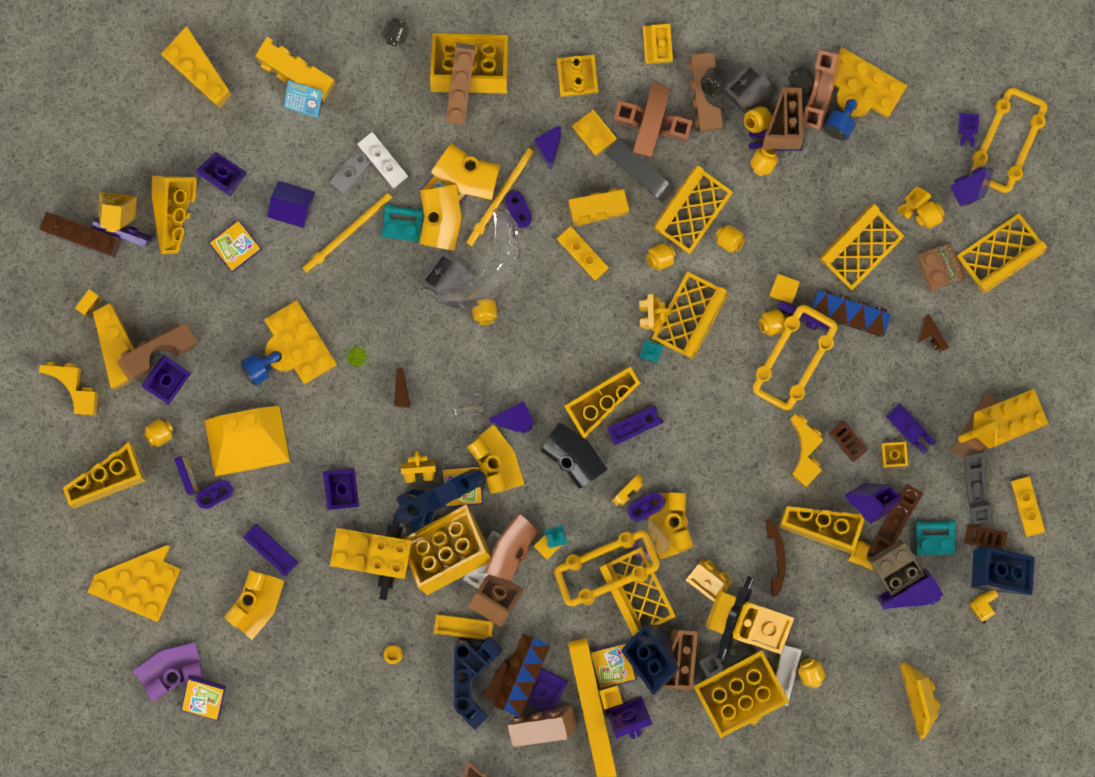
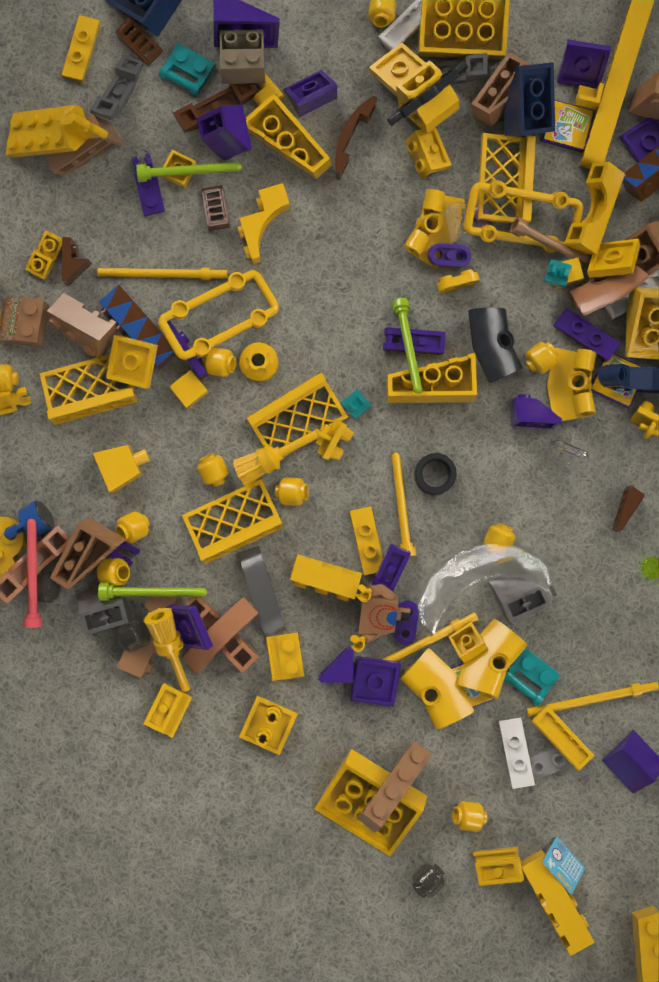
camera: 160 degrees left, 0 degrees up
none -> coral piece [24,519,42,628]
none -> yellow slope [25,230,62,280]
none -> medium nougat wedge [46,293,116,359]
none -> yellow torso [93,445,150,494]
none -> yellow bar [97,267,228,281]
none -> lime piece [98,583,207,601]
none -> yellow plate [106,335,158,389]
none -> lime piece [136,162,242,182]
none -> yellow piece [143,608,190,692]
none -> dark purple tile [166,604,213,650]
none -> yellow piece [233,430,320,486]
none -> yellow piece [239,342,279,382]
none -> dark purple slope [284,69,337,118]
none -> medium nougat torso [350,584,410,652]
none -> dark purple tile [350,656,401,707]
none -> dark purple hinge [372,543,411,591]
none -> lime piece [391,298,422,394]
none -> yellow piece [392,452,417,557]
none -> black tyre [414,453,457,495]
none -> yellow piece [448,622,488,663]
none -> yellow head [452,801,487,832]
none -> yellow plate [473,846,524,886]
none -> medium nougat piece [510,217,591,267]
none -> yellow head [525,342,559,374]
none -> yellow plate [531,705,595,771]
none -> dark purple plate [553,307,621,362]
none -> yellow arch [564,162,625,255]
none -> yellow plate [587,239,641,278]

